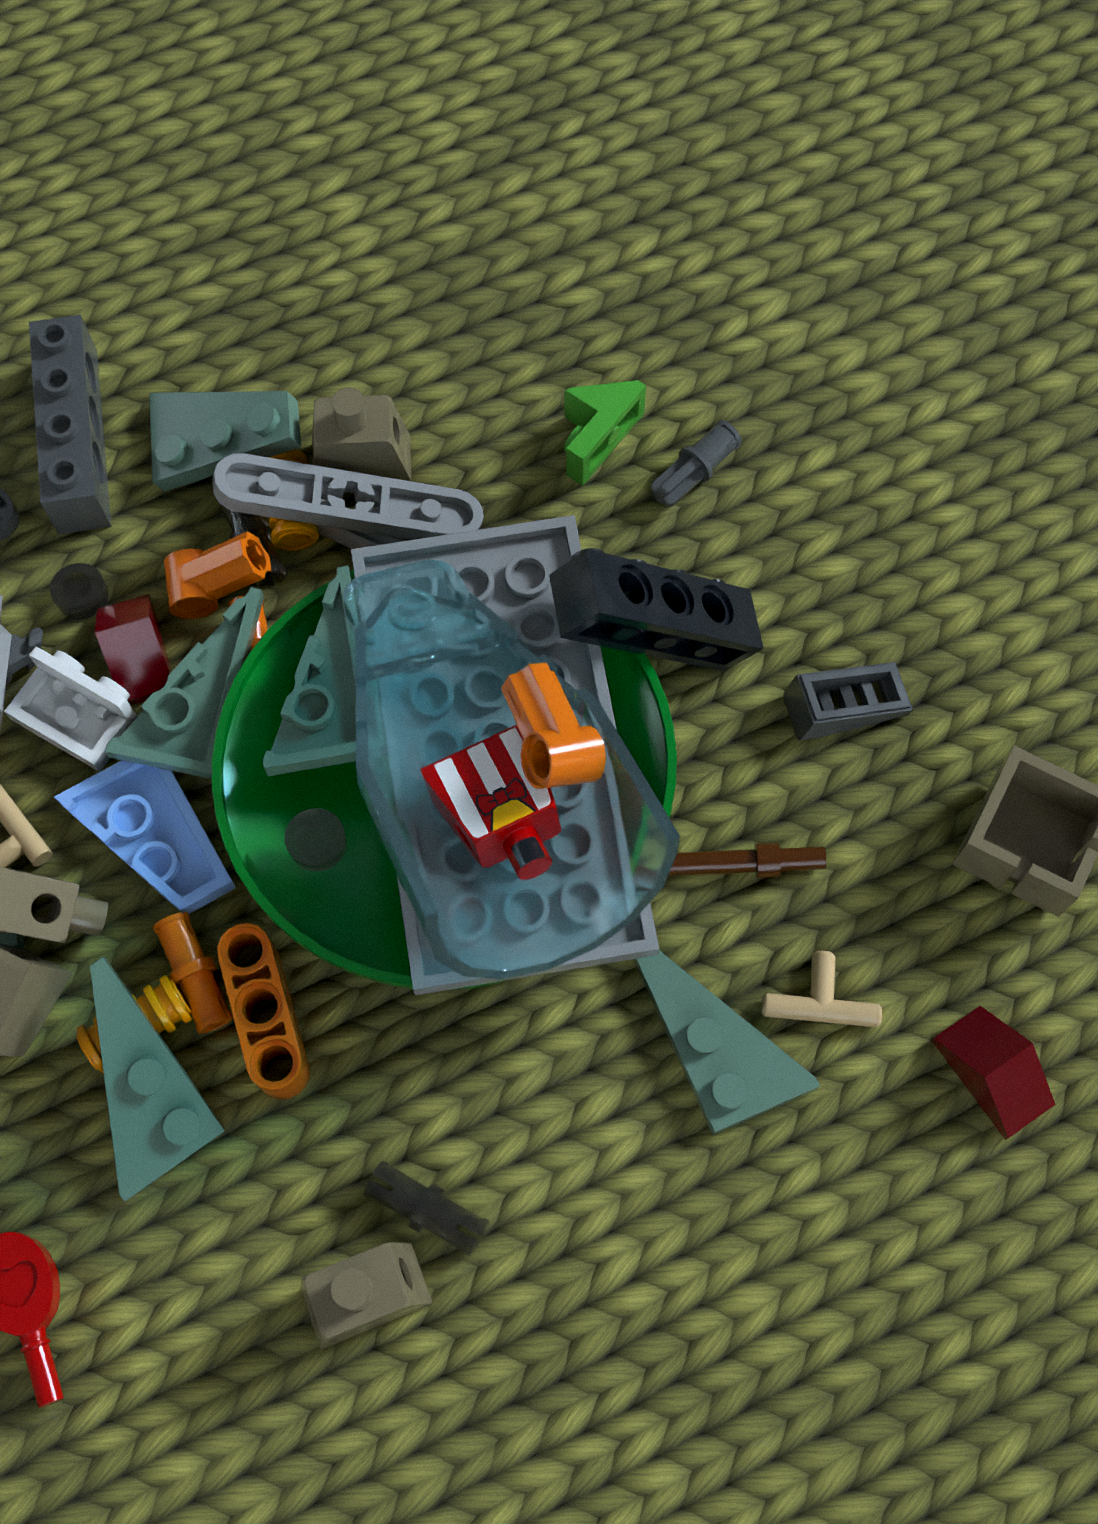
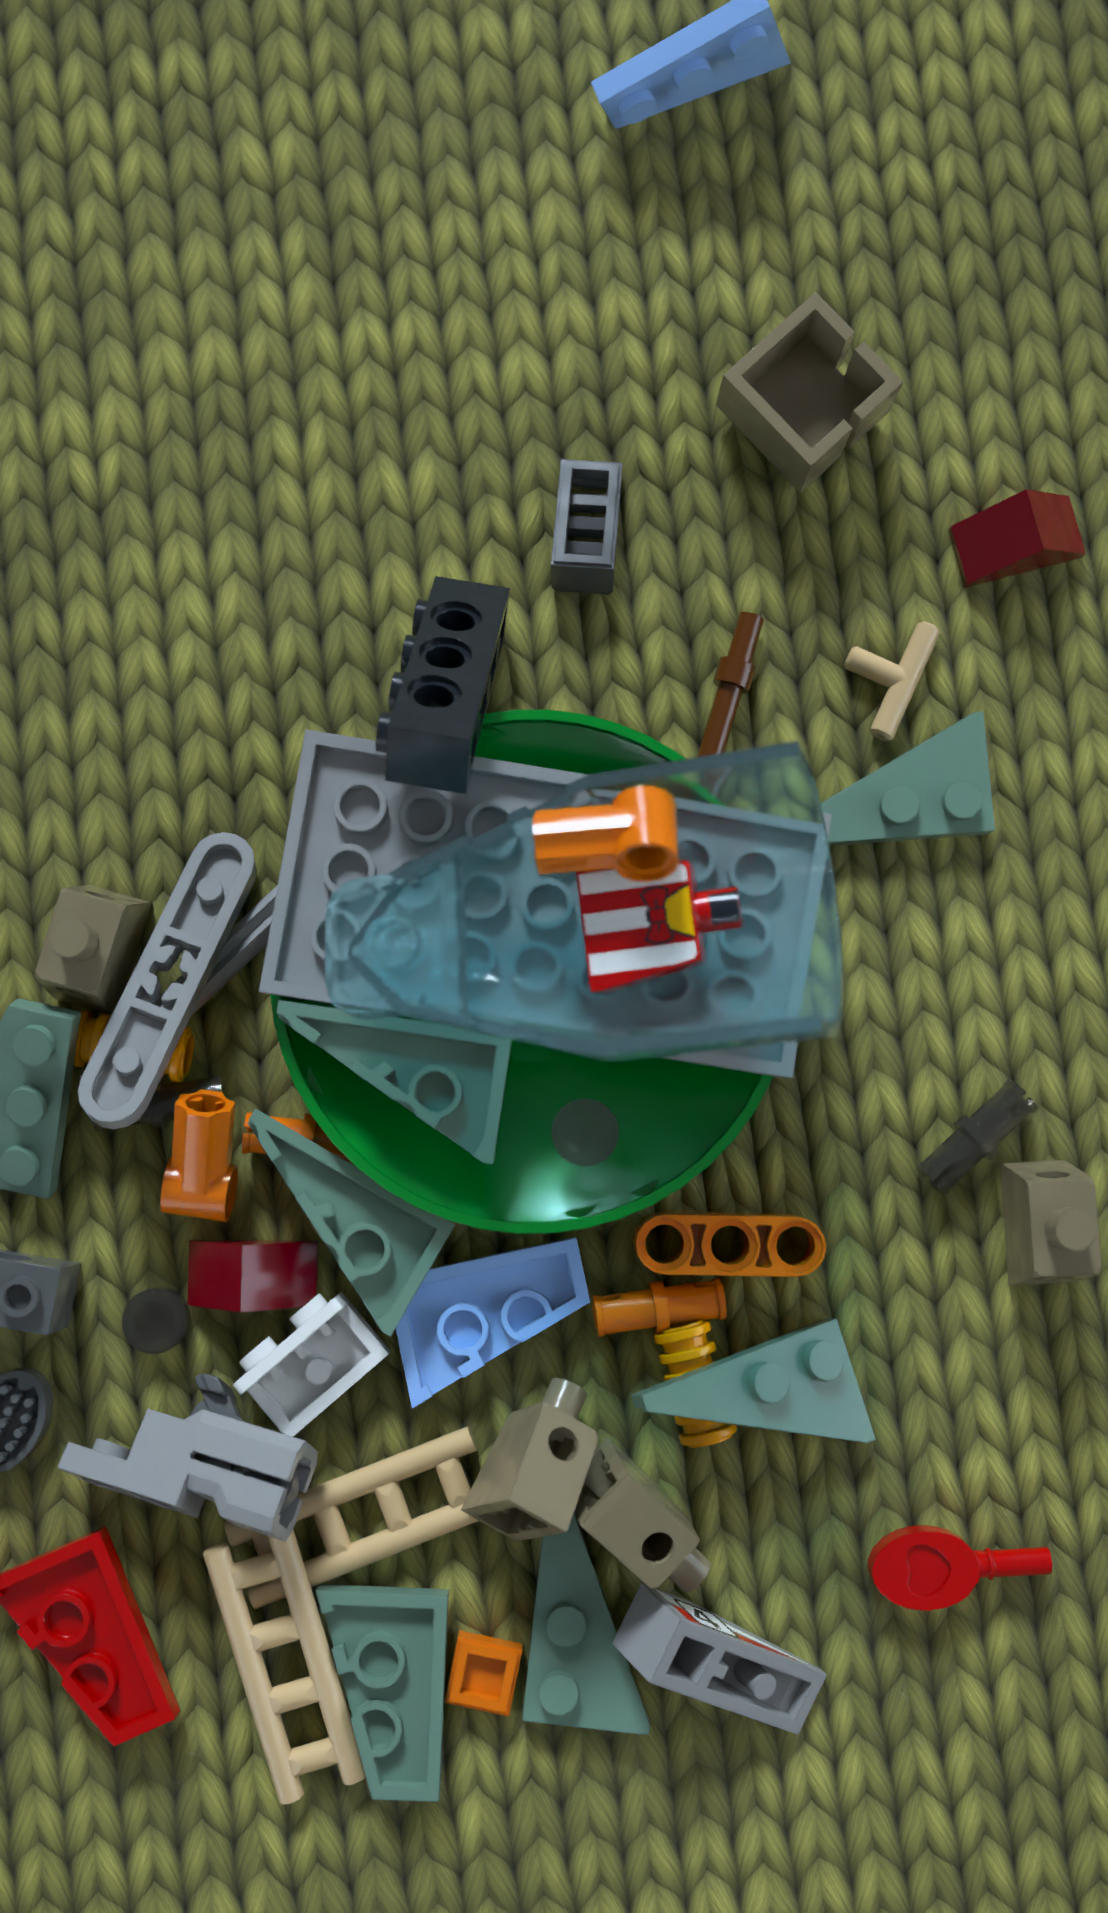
camera: 75 degrees left, 15 degrees up
bright green slope [564,380,646,486] -> none
dark grey axle [650,420,742,507] -> none

